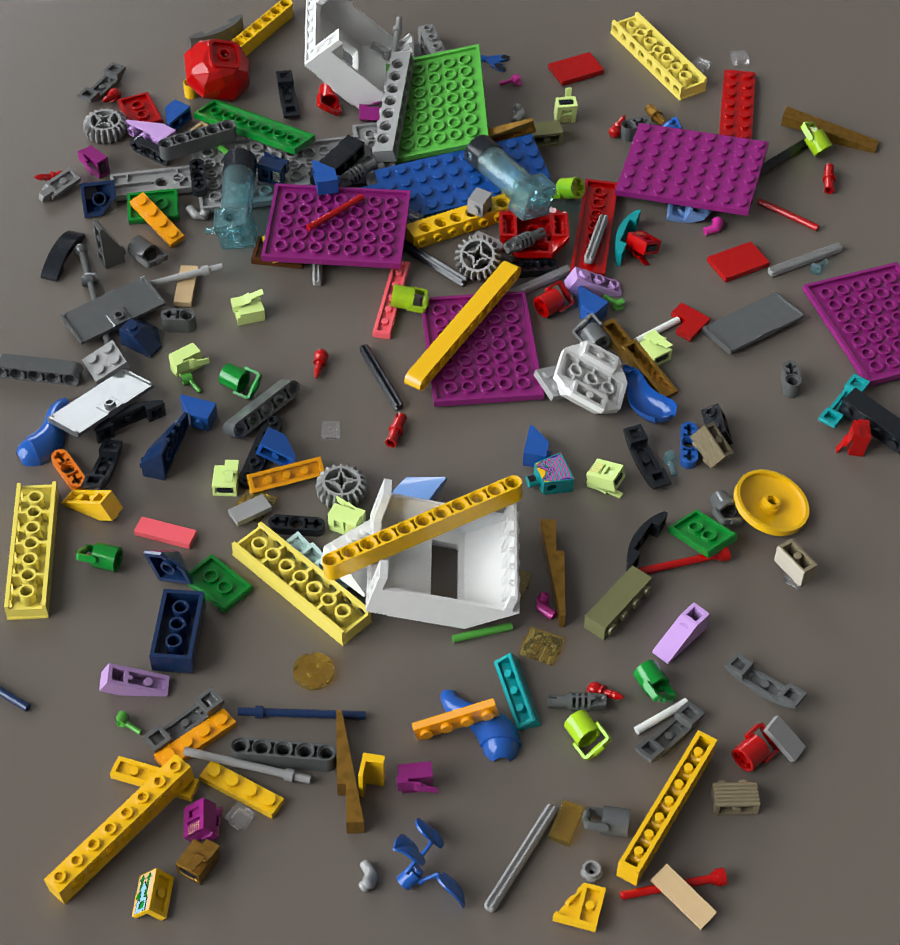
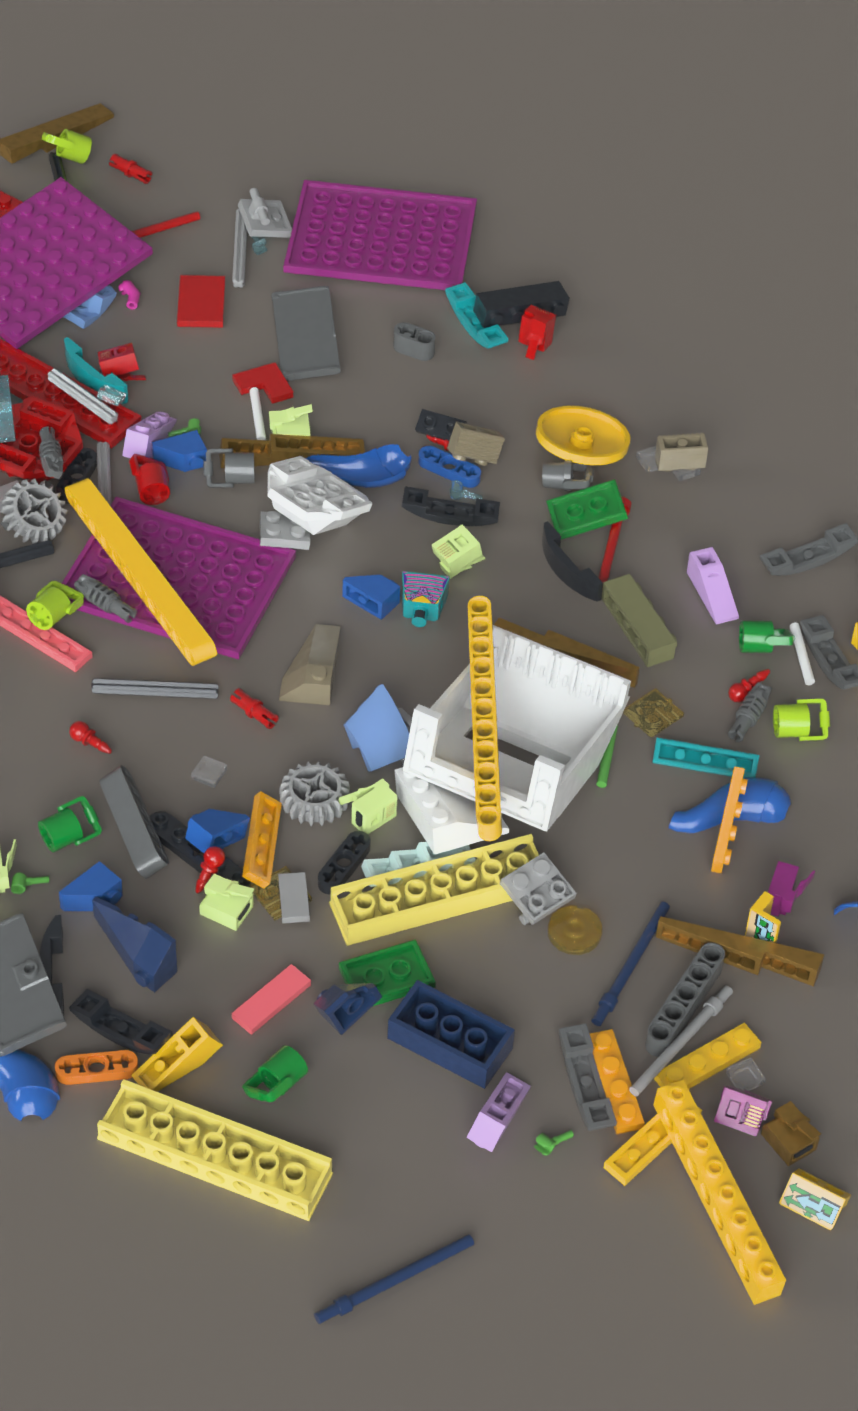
camera: 65 degrees left, 0 degrees up
none -> dark grey hinge [74,574,137,623]
none -> clear tile [97,385,127,406]
none -> red bar [195,846,225,894]
none -> light grey plate [238,188,292,238]
none -> dark tan wedge [279,624,341,705]
none -> light grey plate [500,852,577,925]

